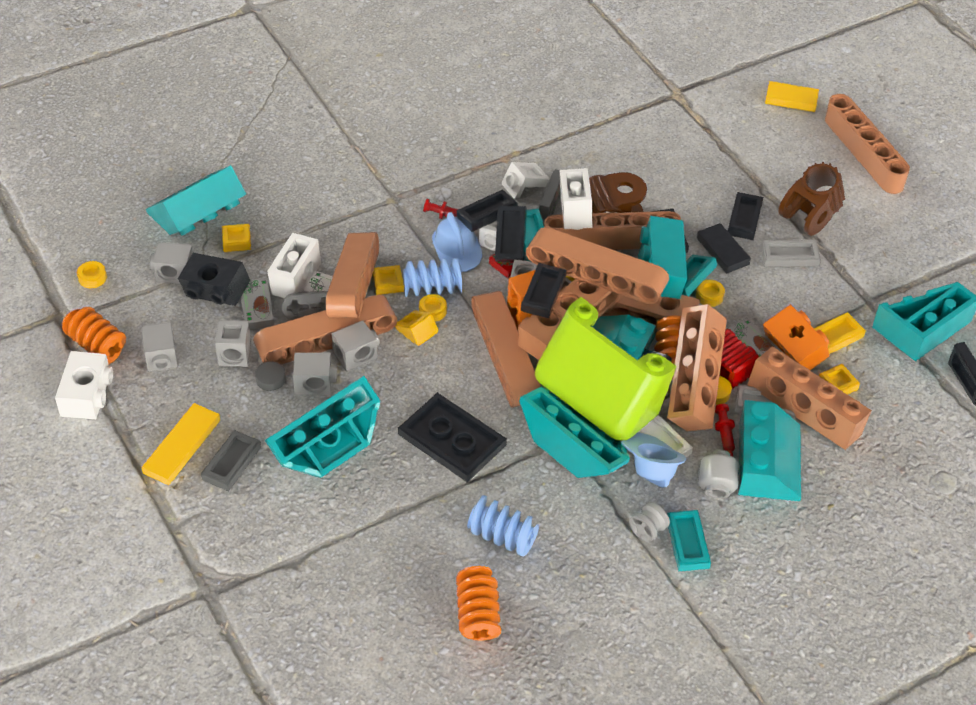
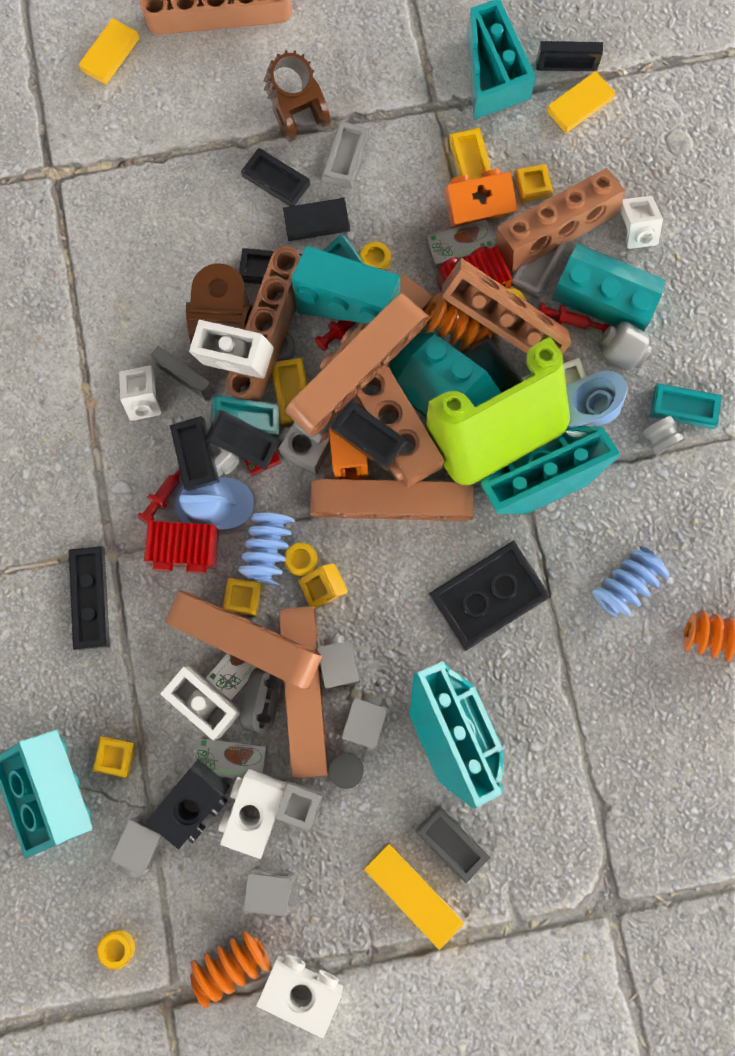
camera: 65 degrees left, 30 degrees up
none -> black tile [68,546,110,650]
none -> red brick [144,520,219,574]
none -> white brick [218,769,287,859]
none -> yellow tile [546,71,615,133]
none -> white bracket [620,196,663,249]

